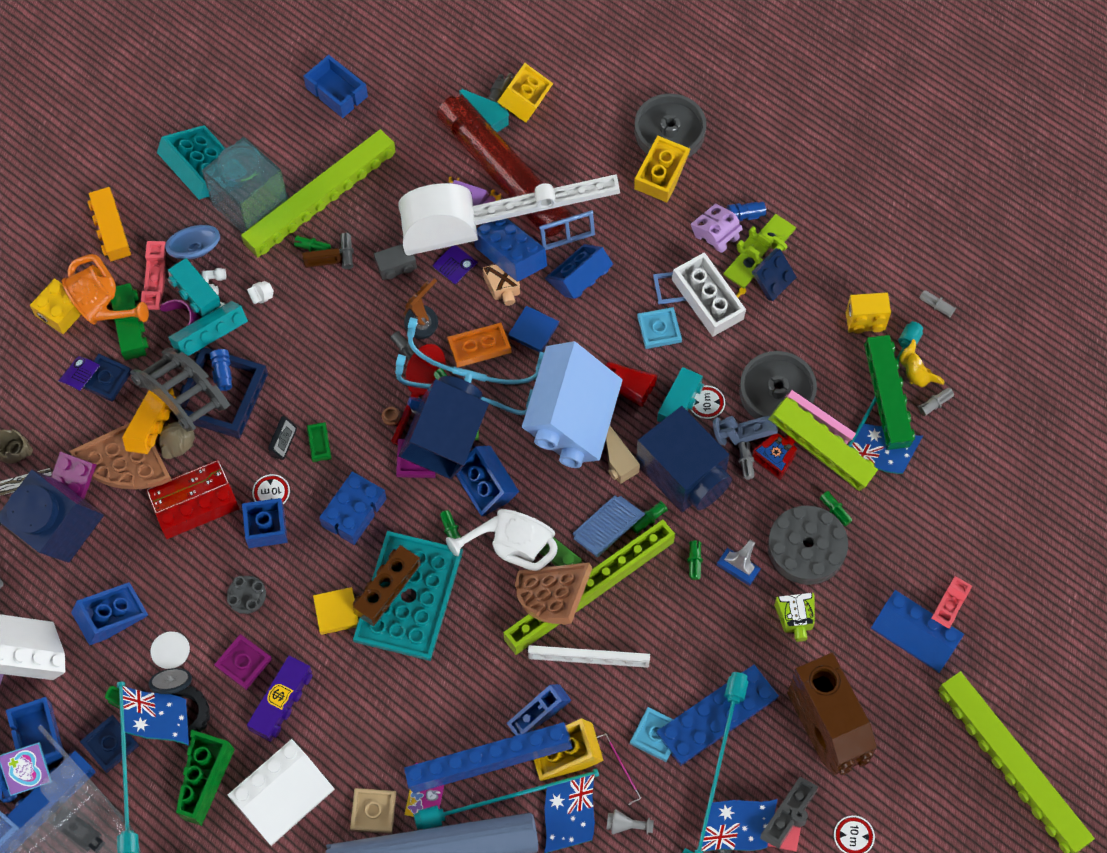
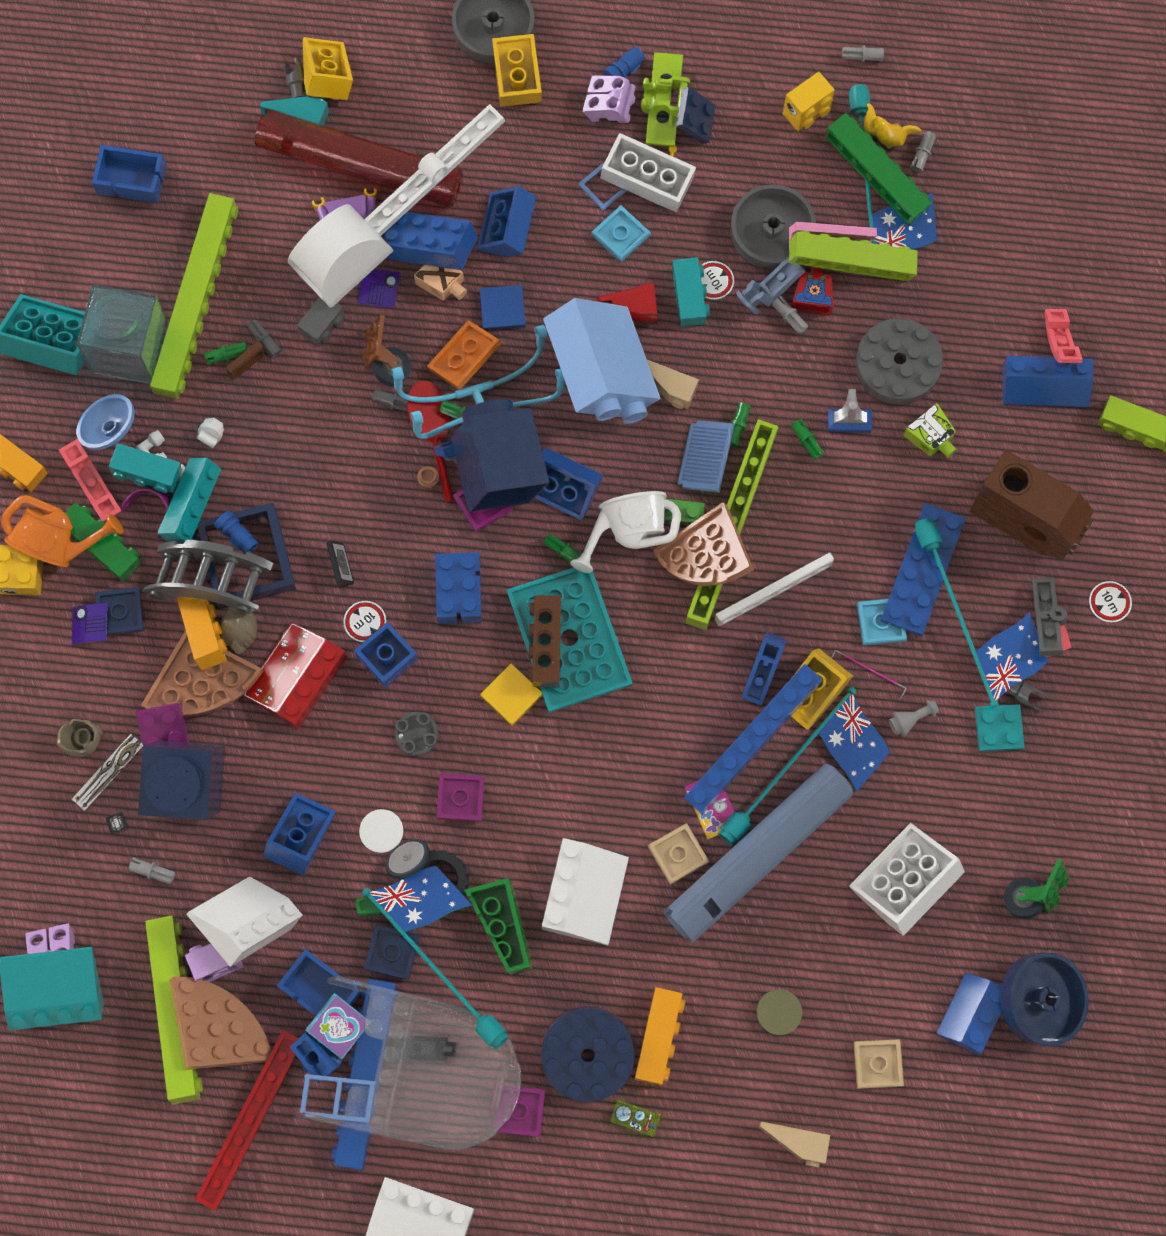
camera: 35 degrees left, 10 degrees up
dark purple brick [247,656,312,742] -> none
green tile [307,422,332,462] -> none
medium blue window [539,210,595,250] -> none
dark blue container [636,406,732,513] -> none
green axle [819,491,852,526] -> none

